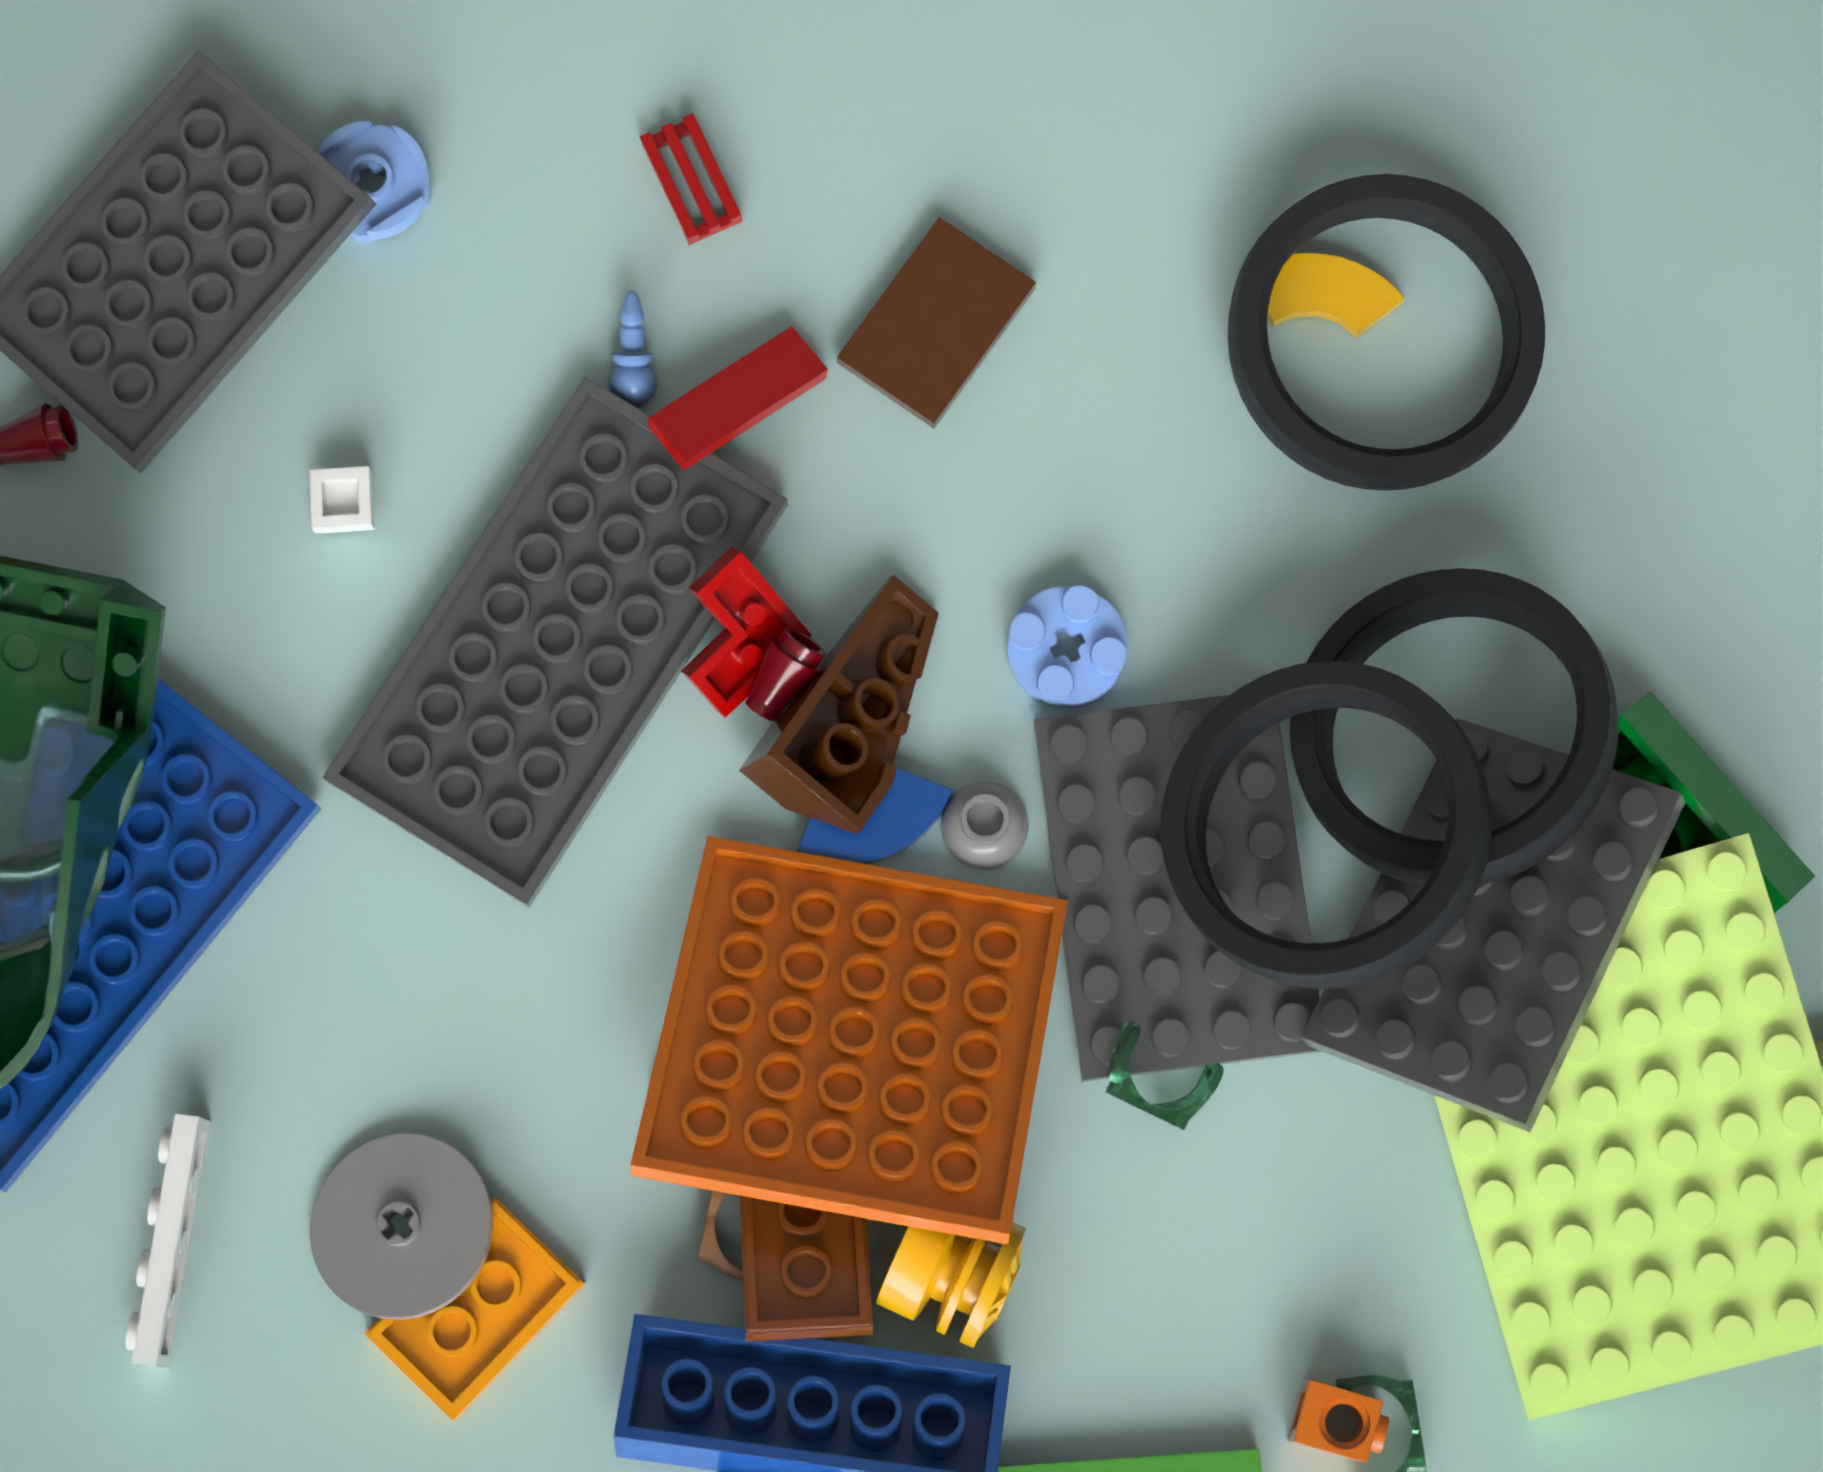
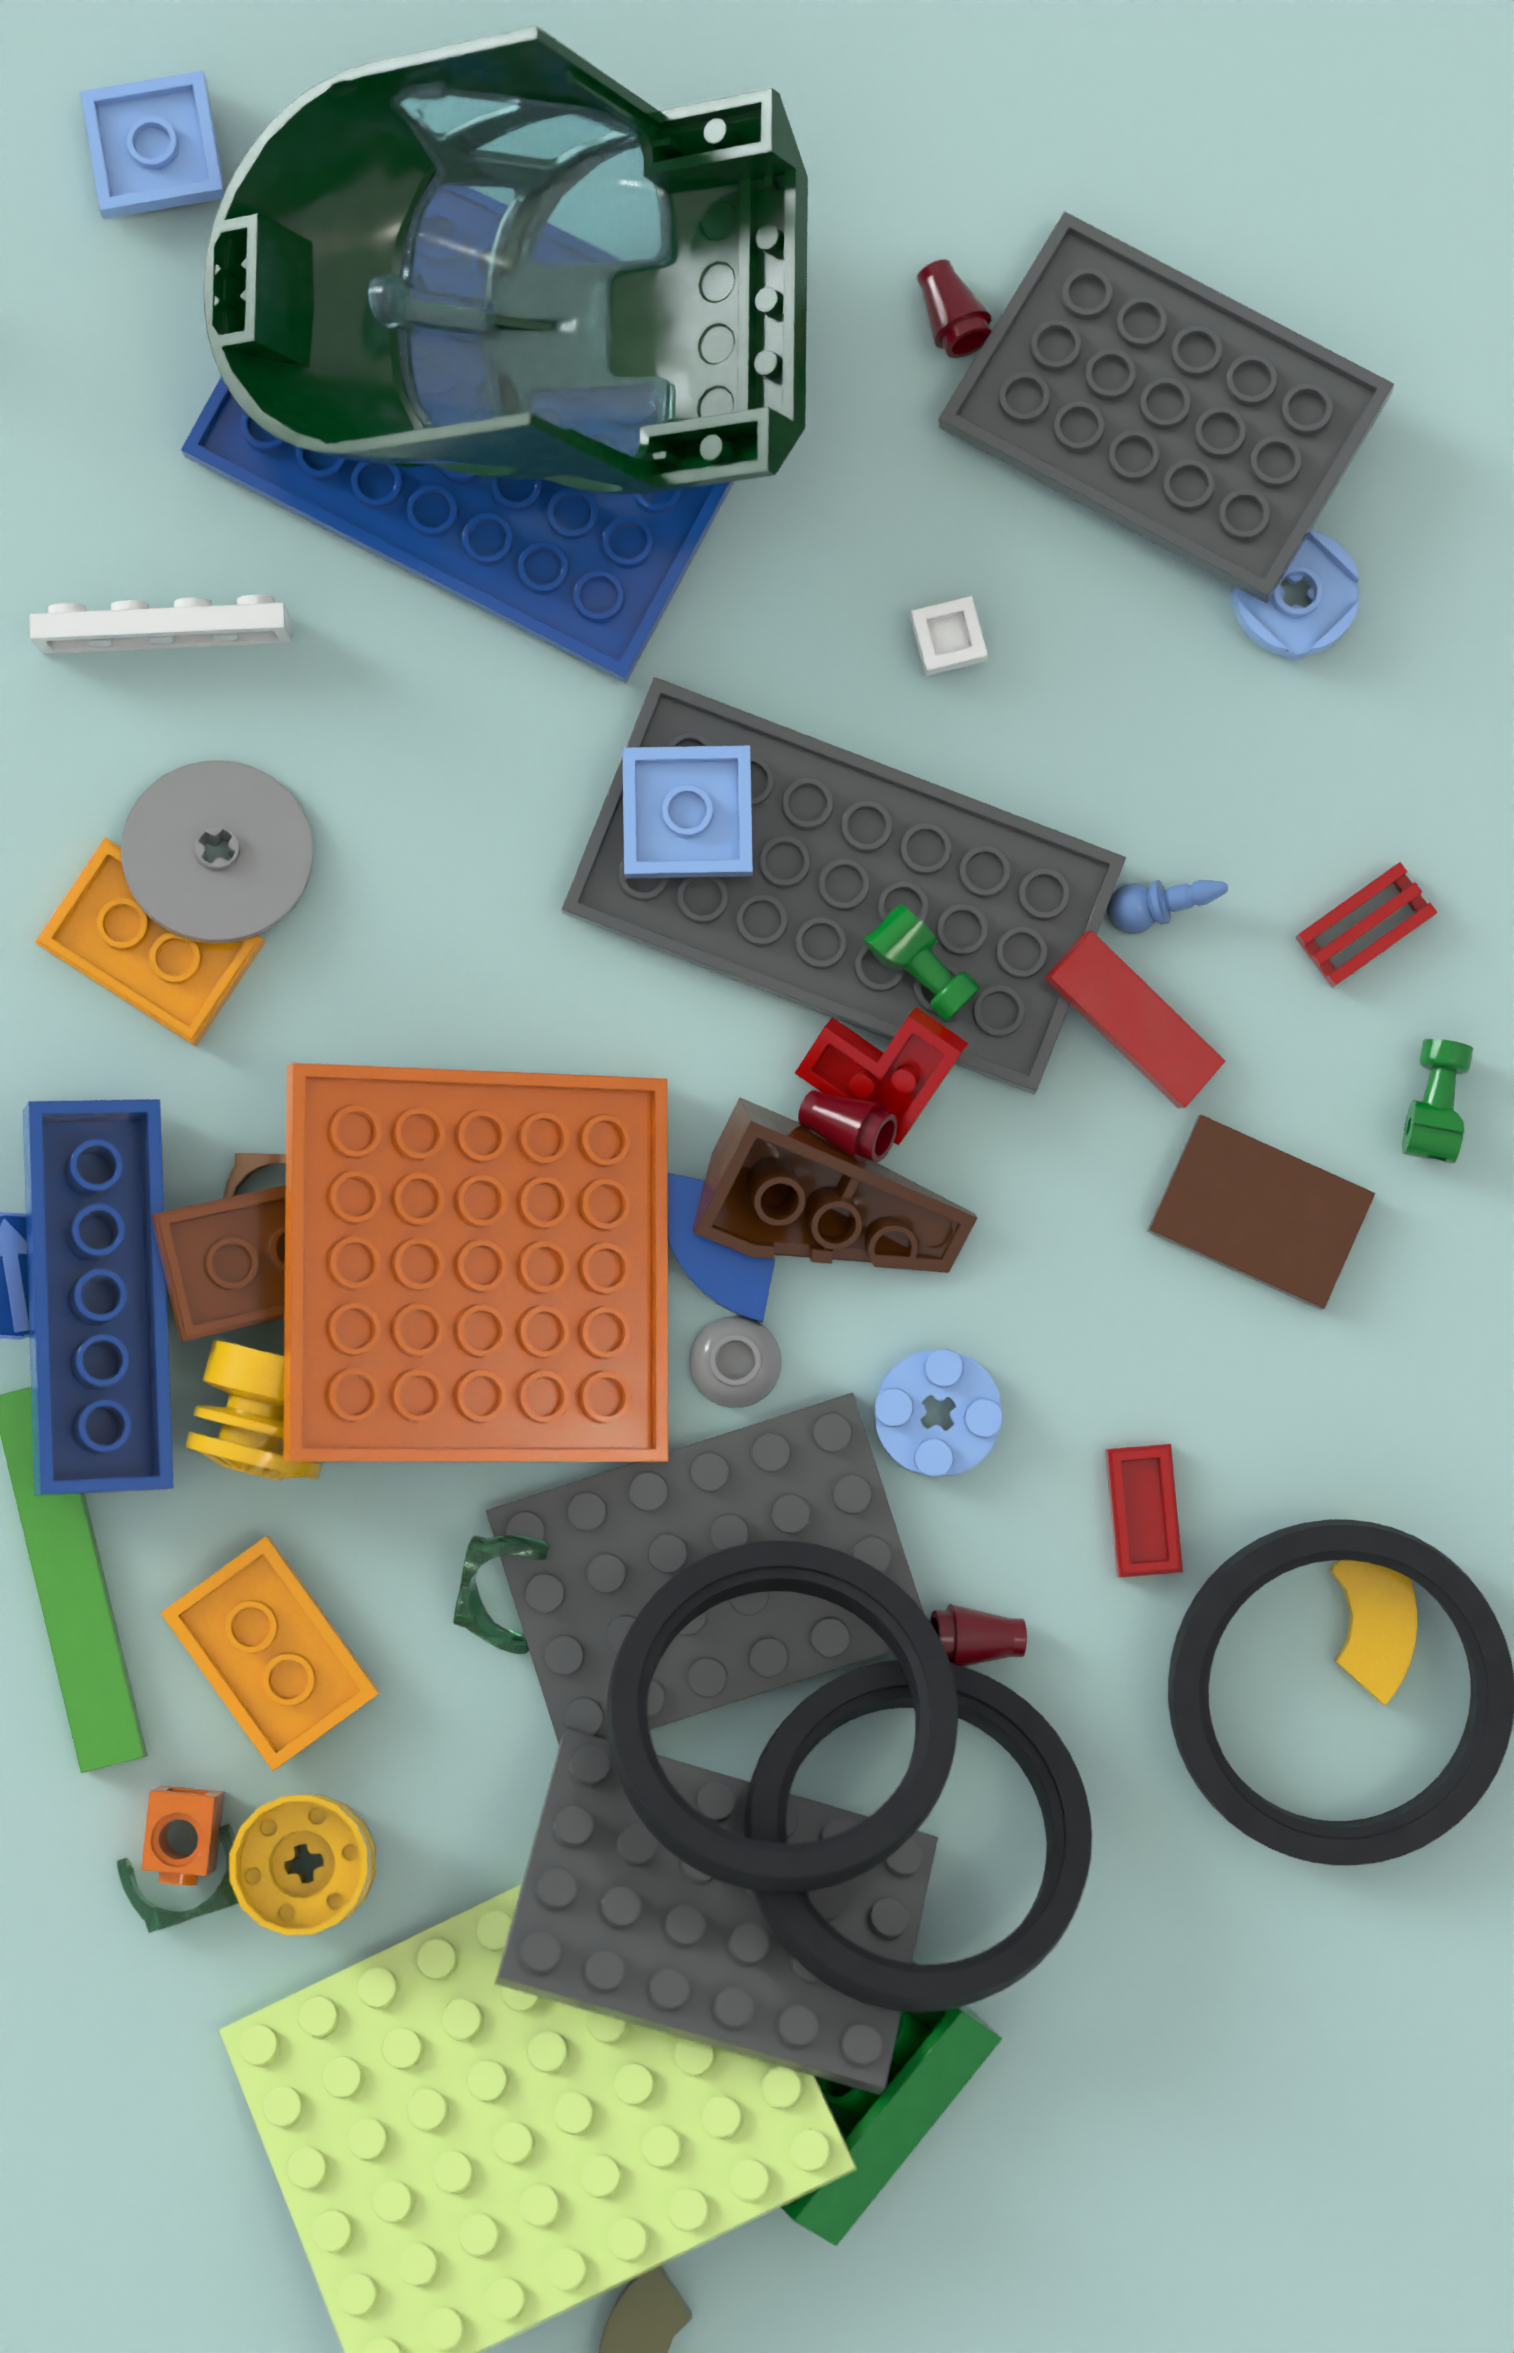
camera: 75 degrees right, 5 degrees up
none -> light orange plate [161,1536,381,1771]
none -> yellow wheel [229,1795,376,1936]
none -> light blue plate [622,745,753,879]
none -> green leg [862,904,981,1023]
none -> dark red cone [930,1604,1027,1667]
none -> red tile [1105,1444,1183,1578]
none -> green leg [1402,1039,1474,1163]

